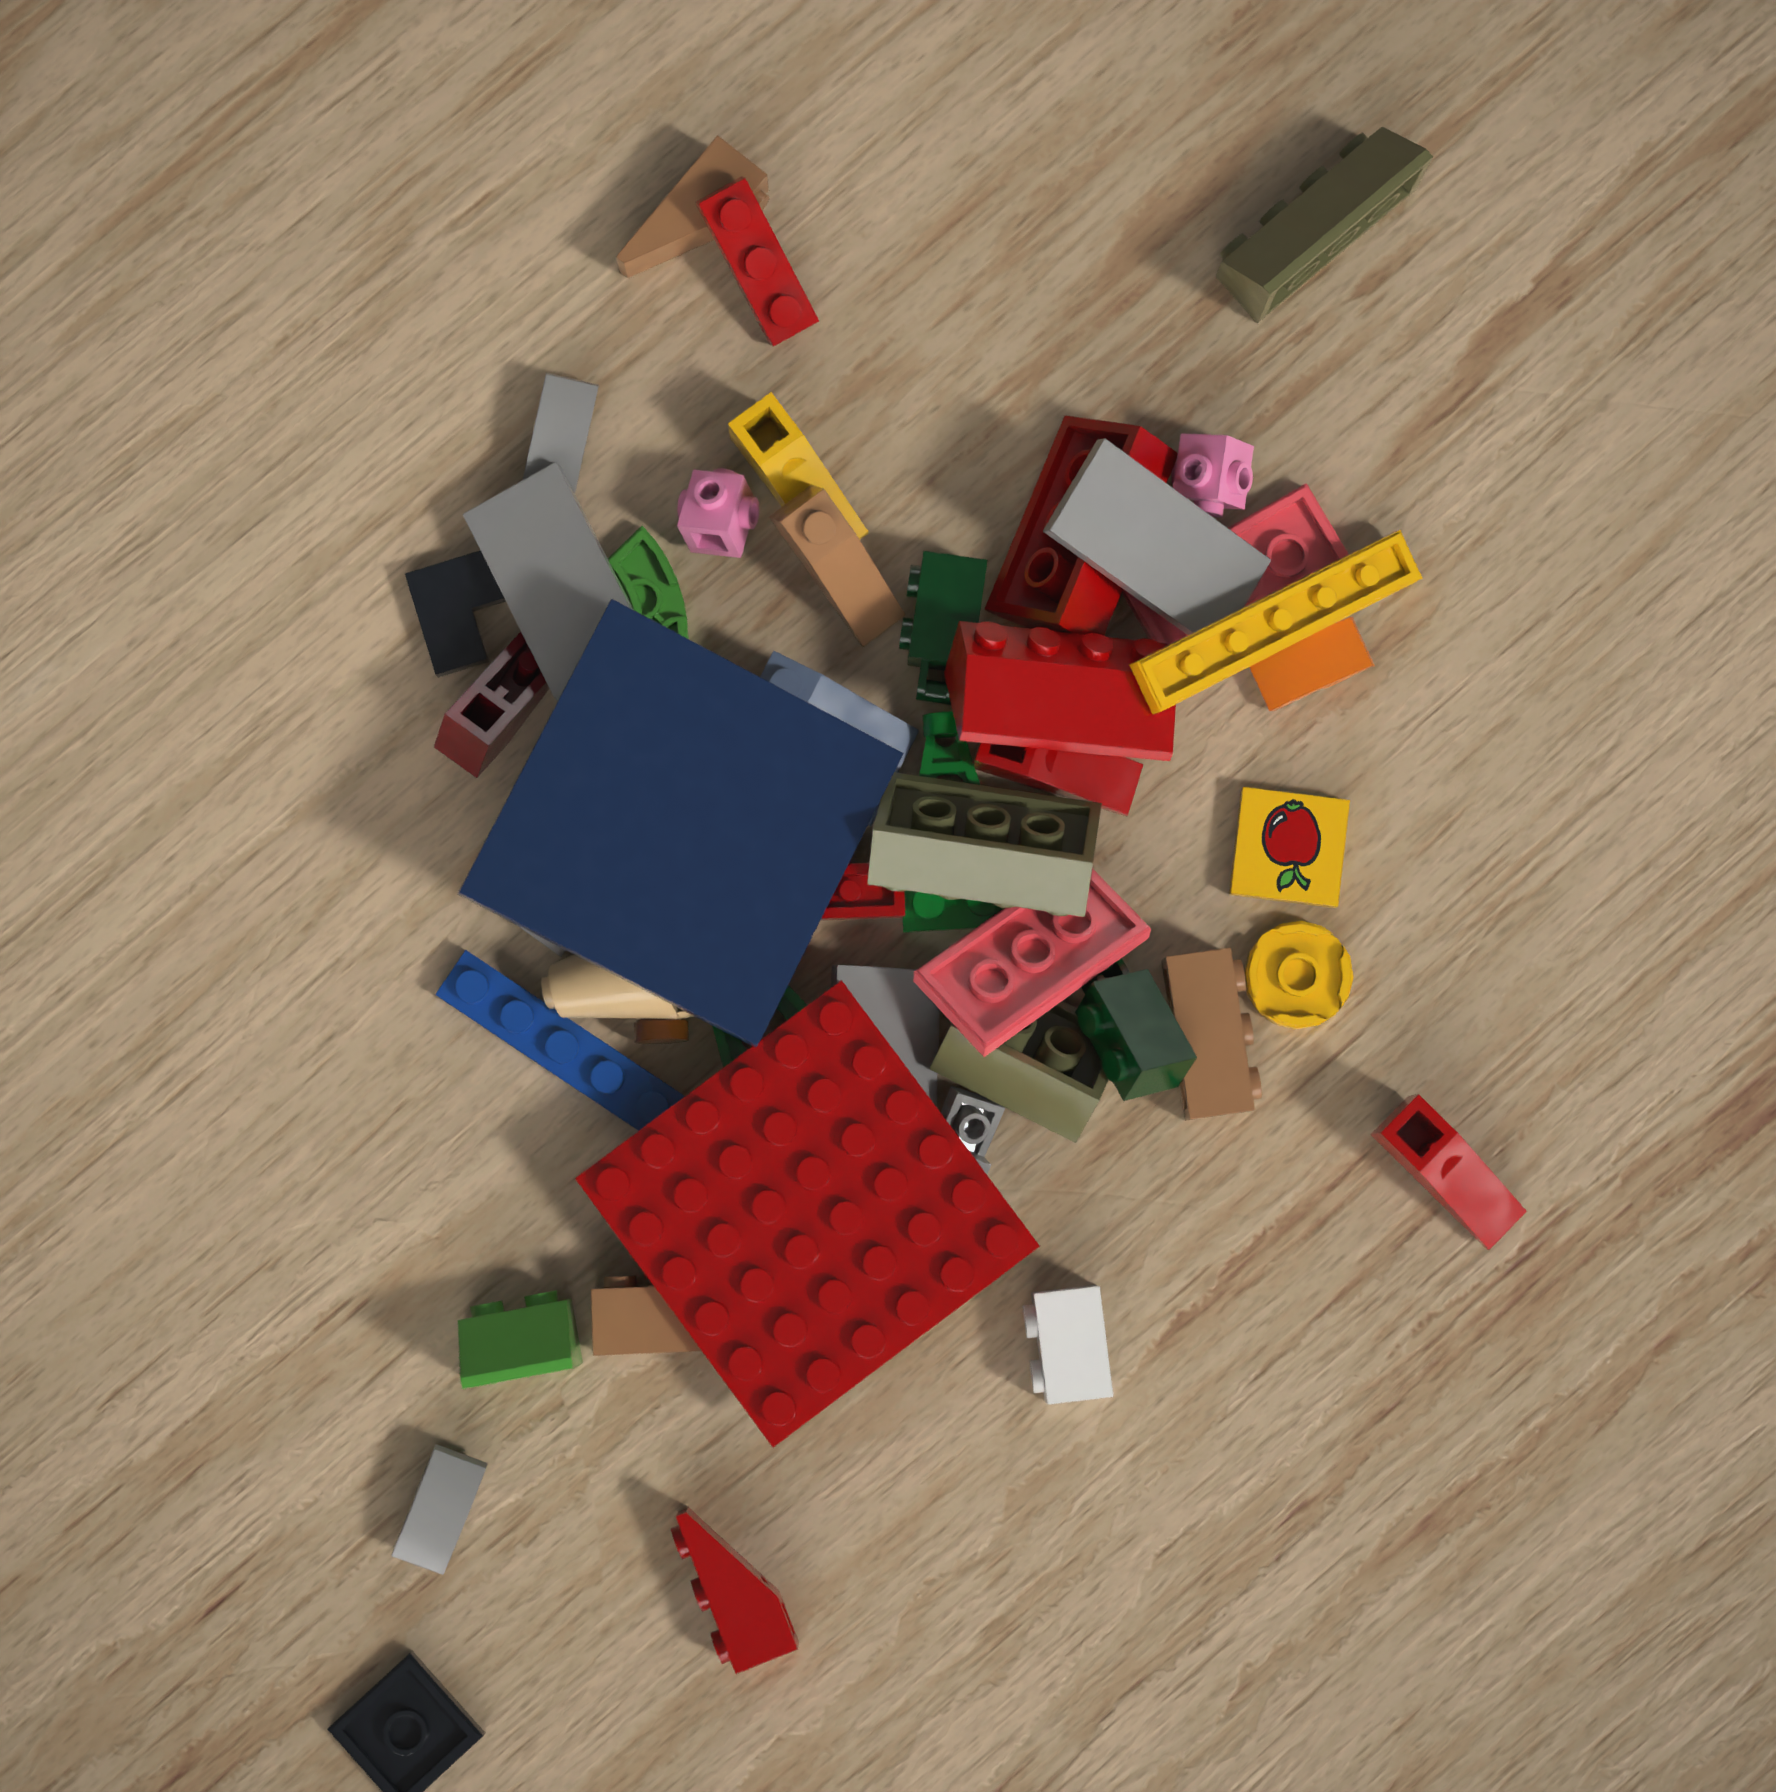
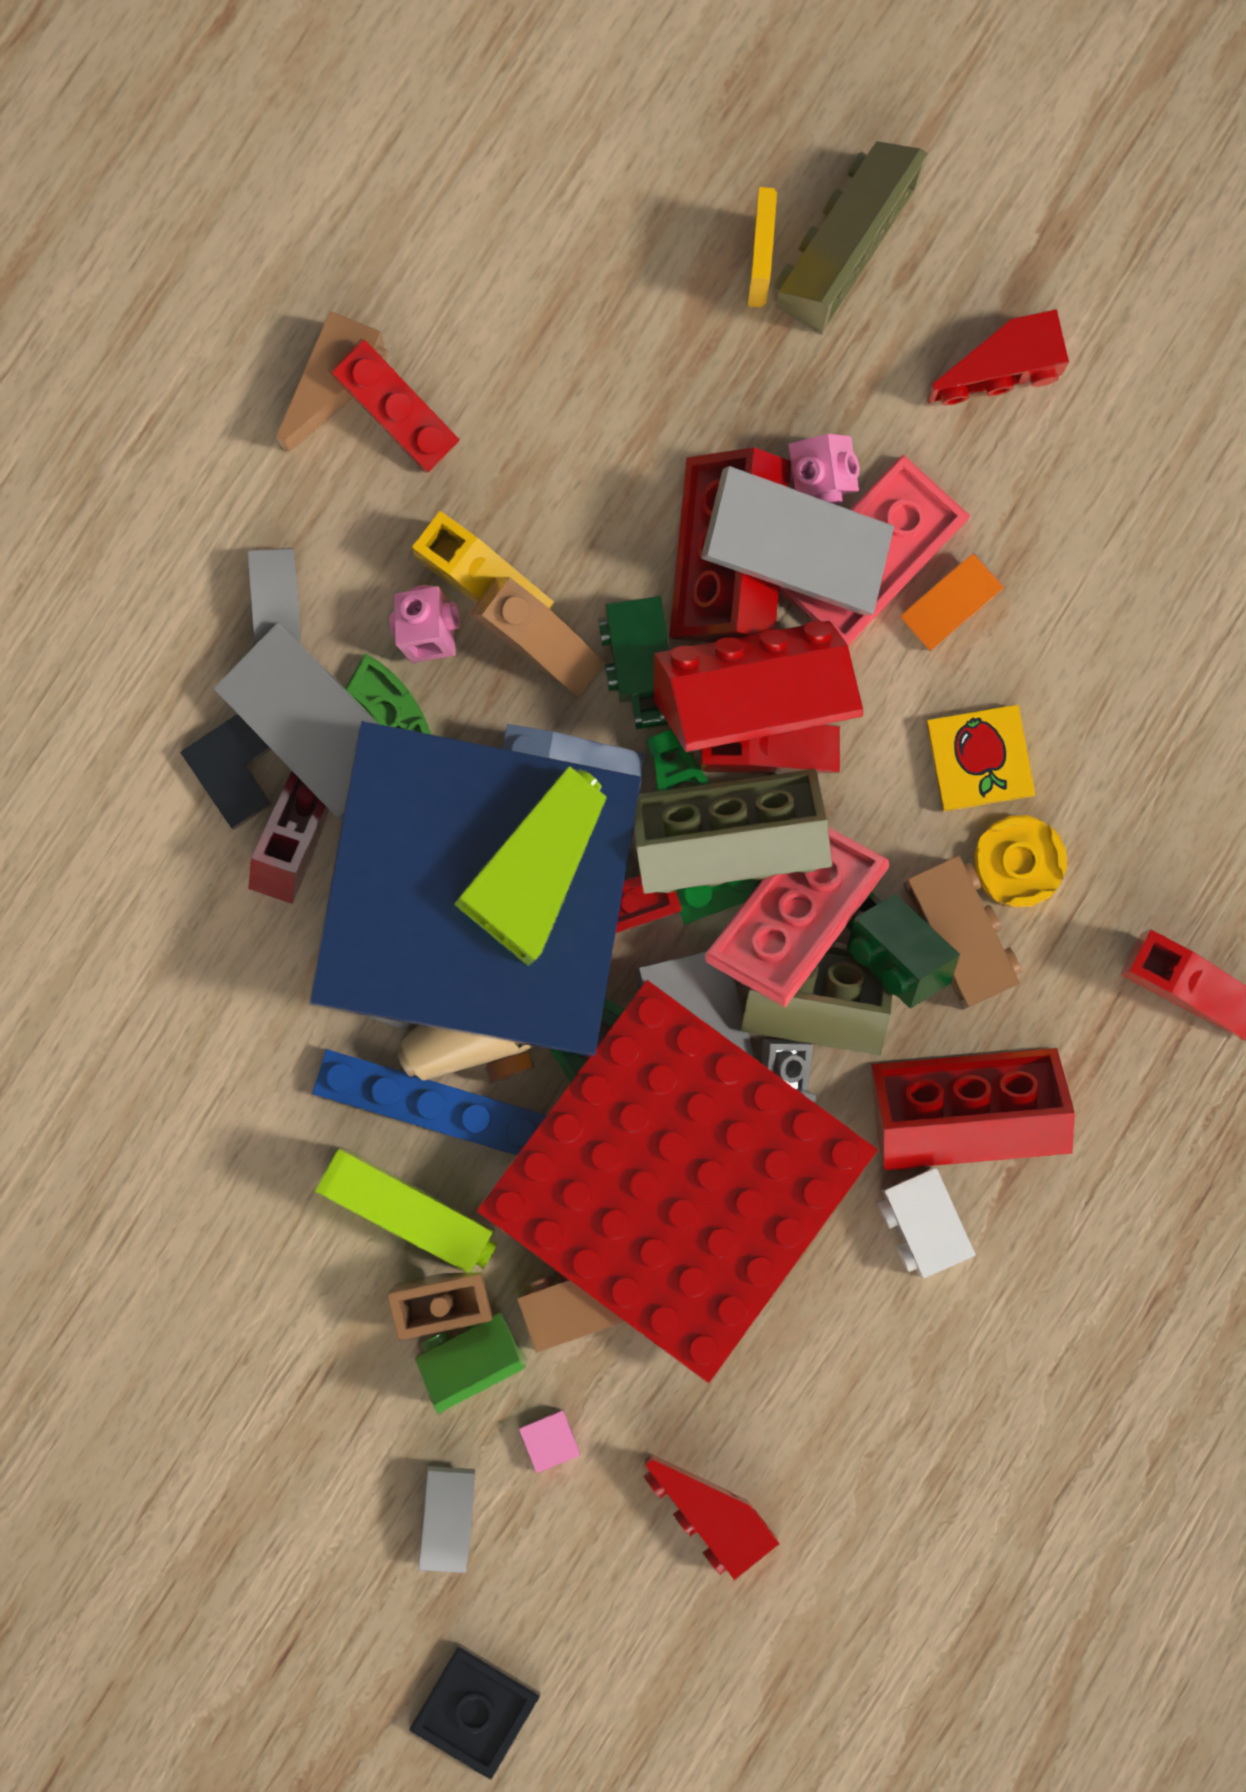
camera: 15 degrees left, 0 degrees up
yellow tile [1130,530,1422,714] -> none
none -> lime slope [315,1149,498,1273]
none -> medium nougat slope [388,1272,493,1341]
none -> lime slope [454,766,607,966]
none -> bright pink tile [519,1409,581,1473]
none -> yellow tile [747,187,777,308]
none -> red slope [871,1048,1075,1170]
none -> red slope [927,309,1069,406]

